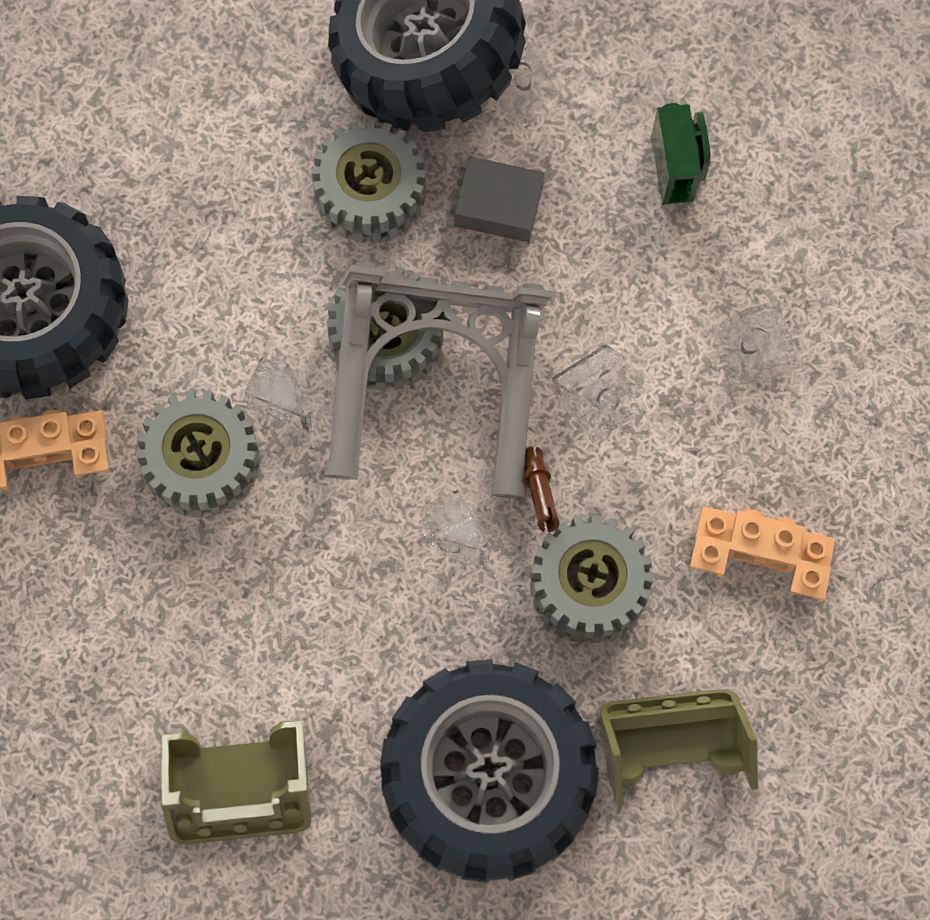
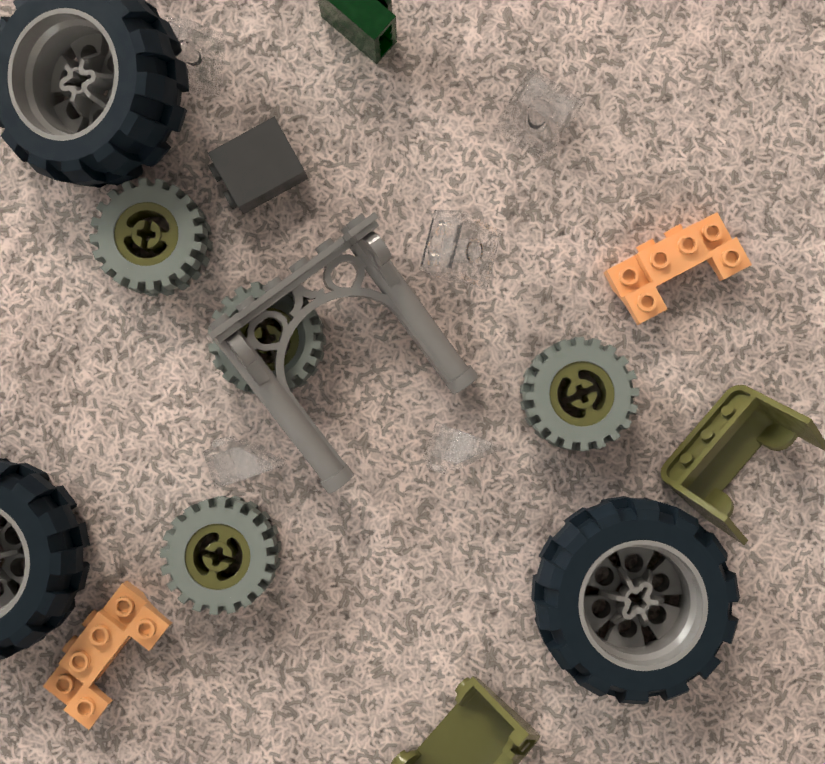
camera: 40 degrees left, 15 degrees up
reddish brown pin [524,447,560,532] -> none

